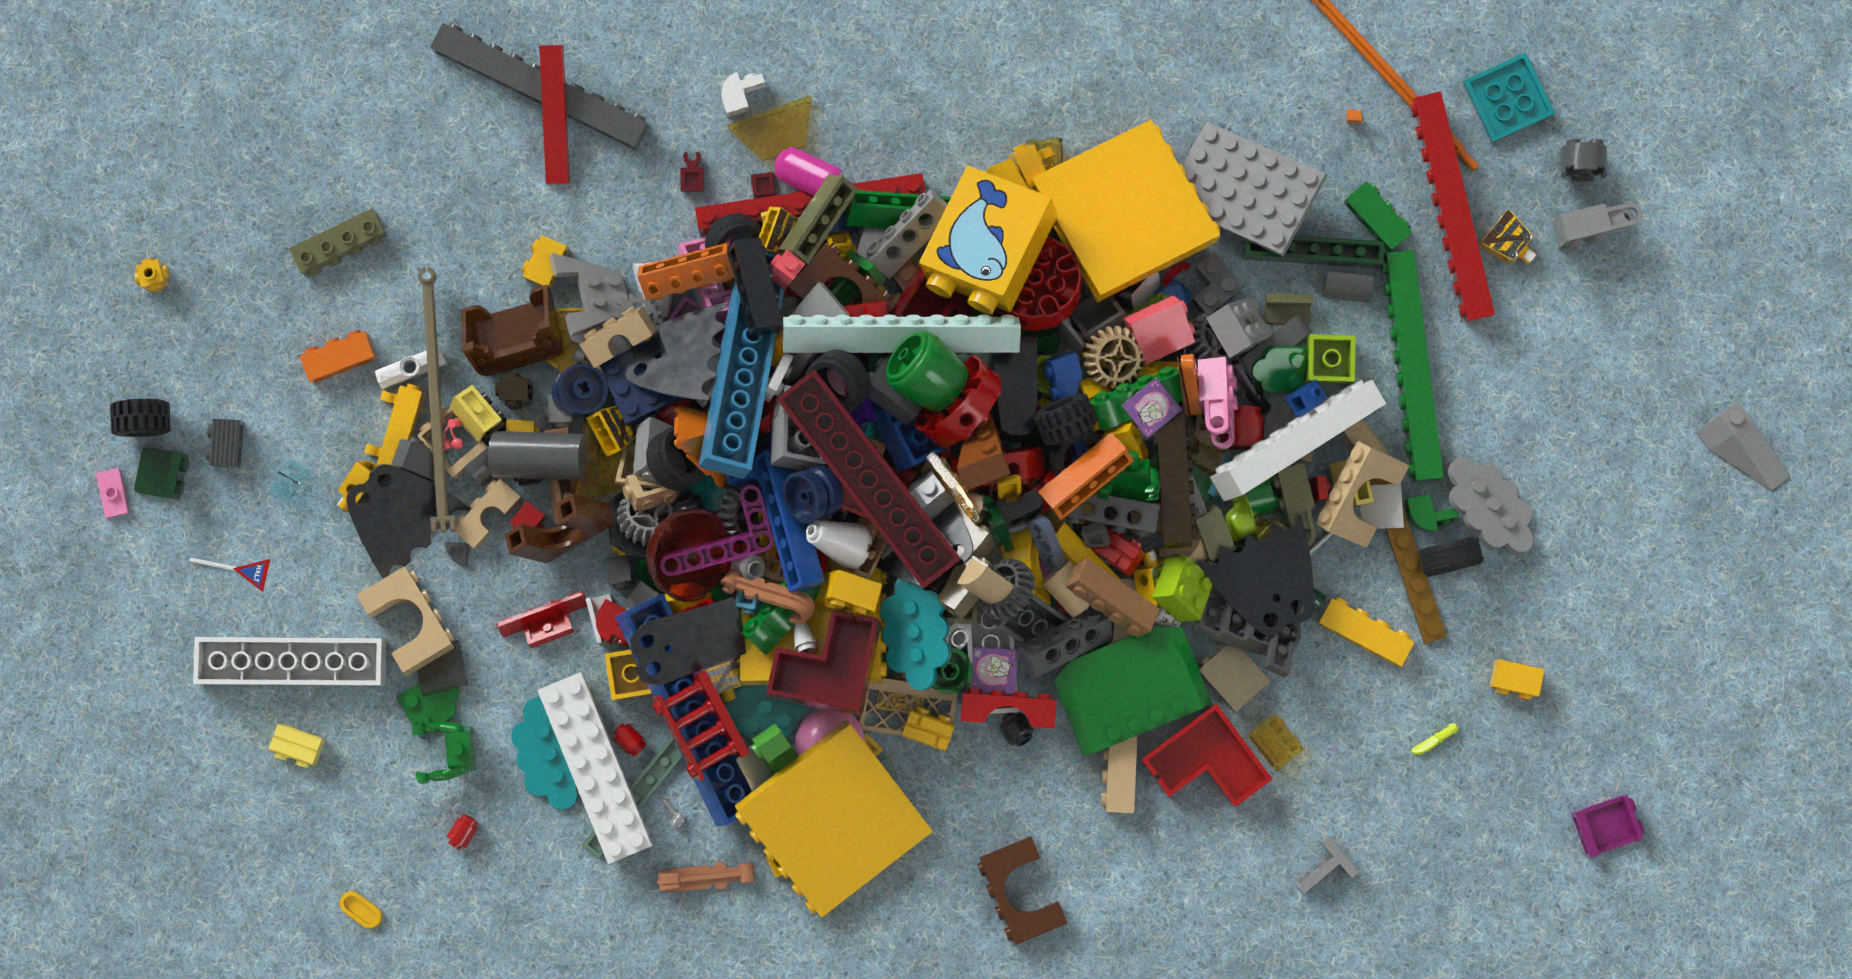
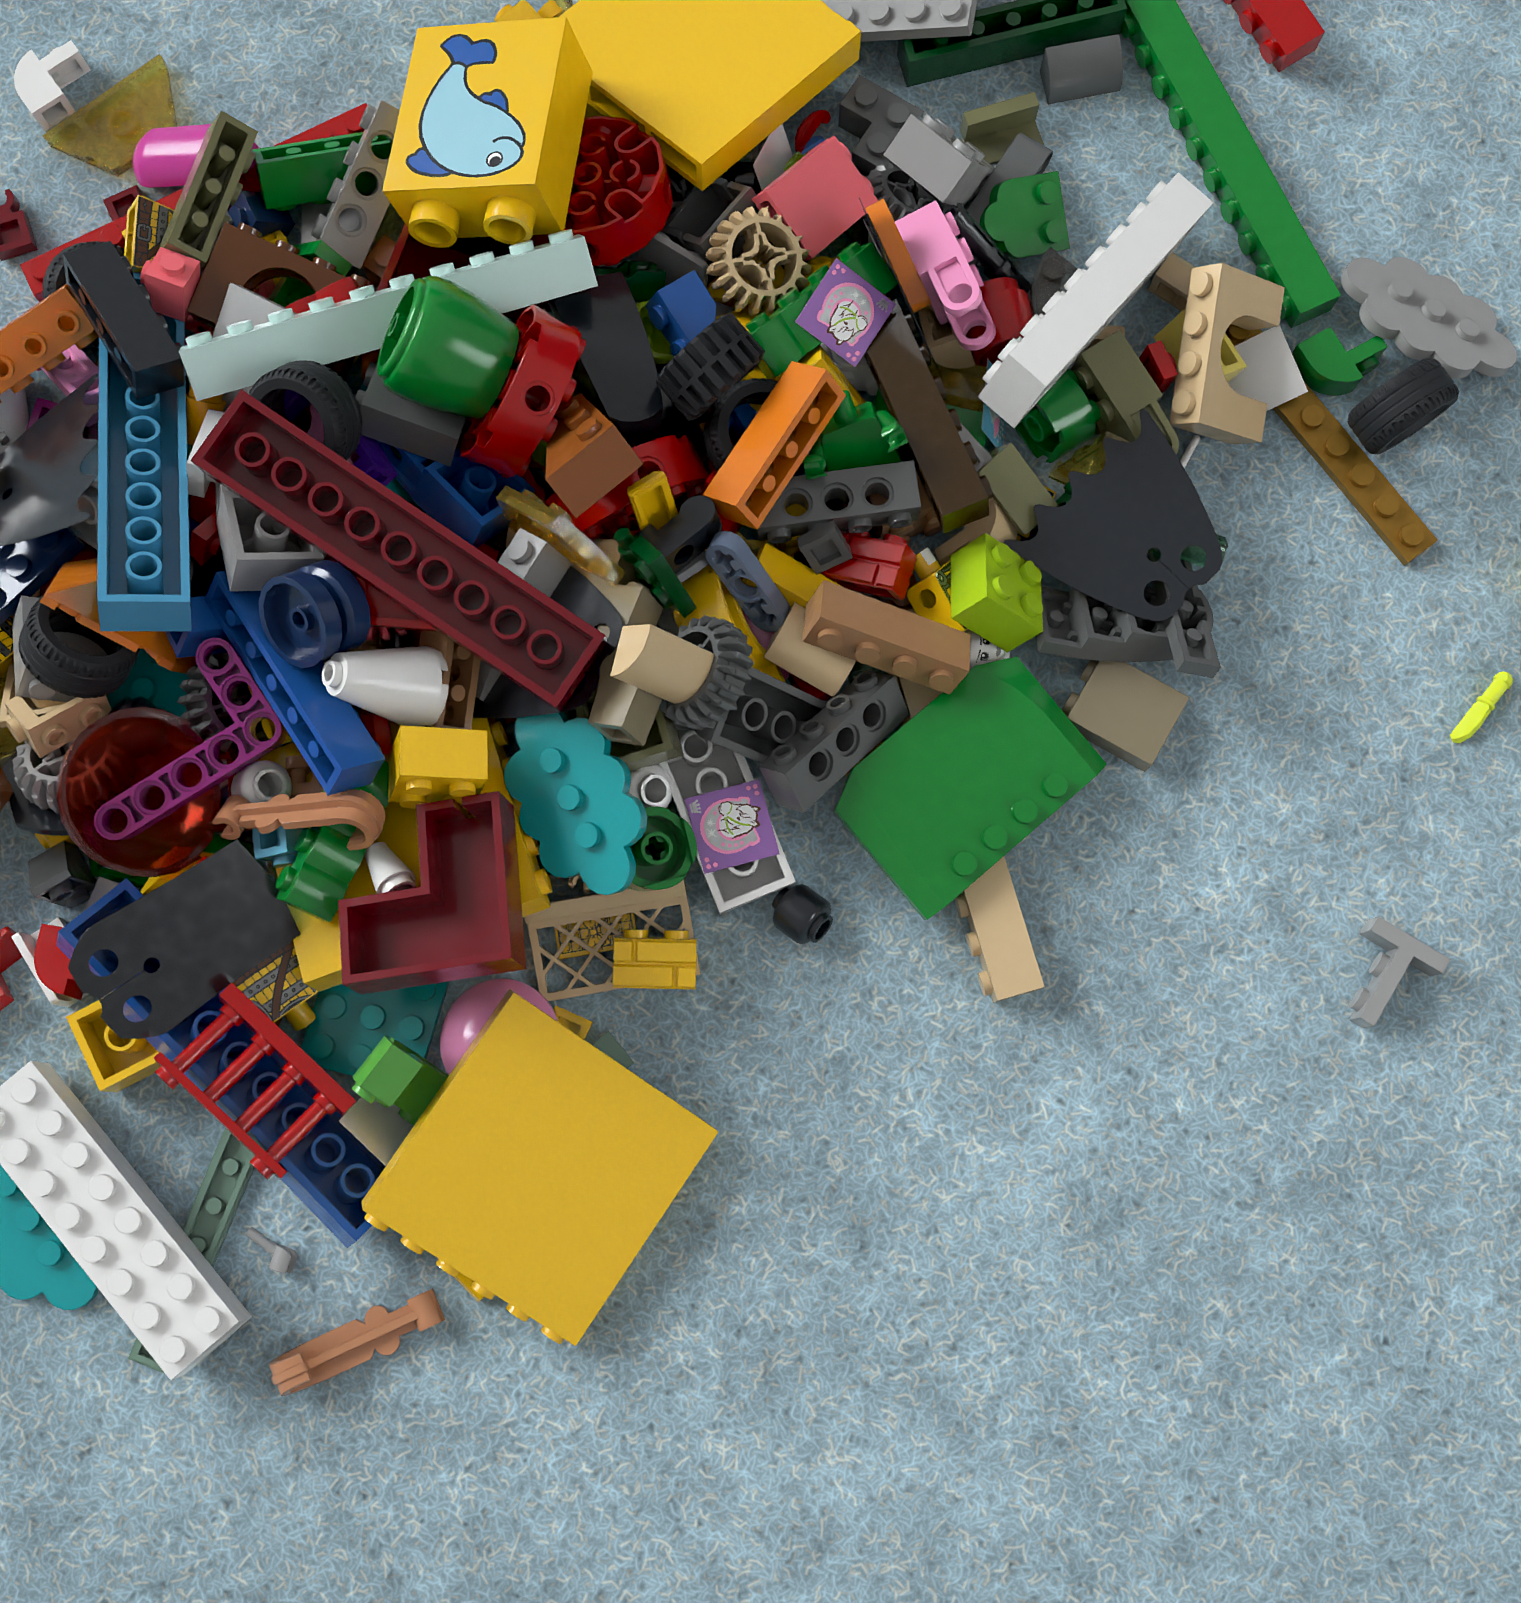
camera: 15 degrees left, 5 degrees down
red brick [613,723,647,757] -> none
red arch [960,688,1057,729] -> none
reddish brown arch [977,836,1067,945] -> none
red piece [1140,704,1273,807] -> none
lime piece [1224,494,1259,541] -> none
clear yellow bracket [1247,713,1304,771] -> none
blue brick [1285,379,1327,418] -> none
lime brick [1305,334,1356,385] -> none
yellow brick [1317,597,1414,667] -> none

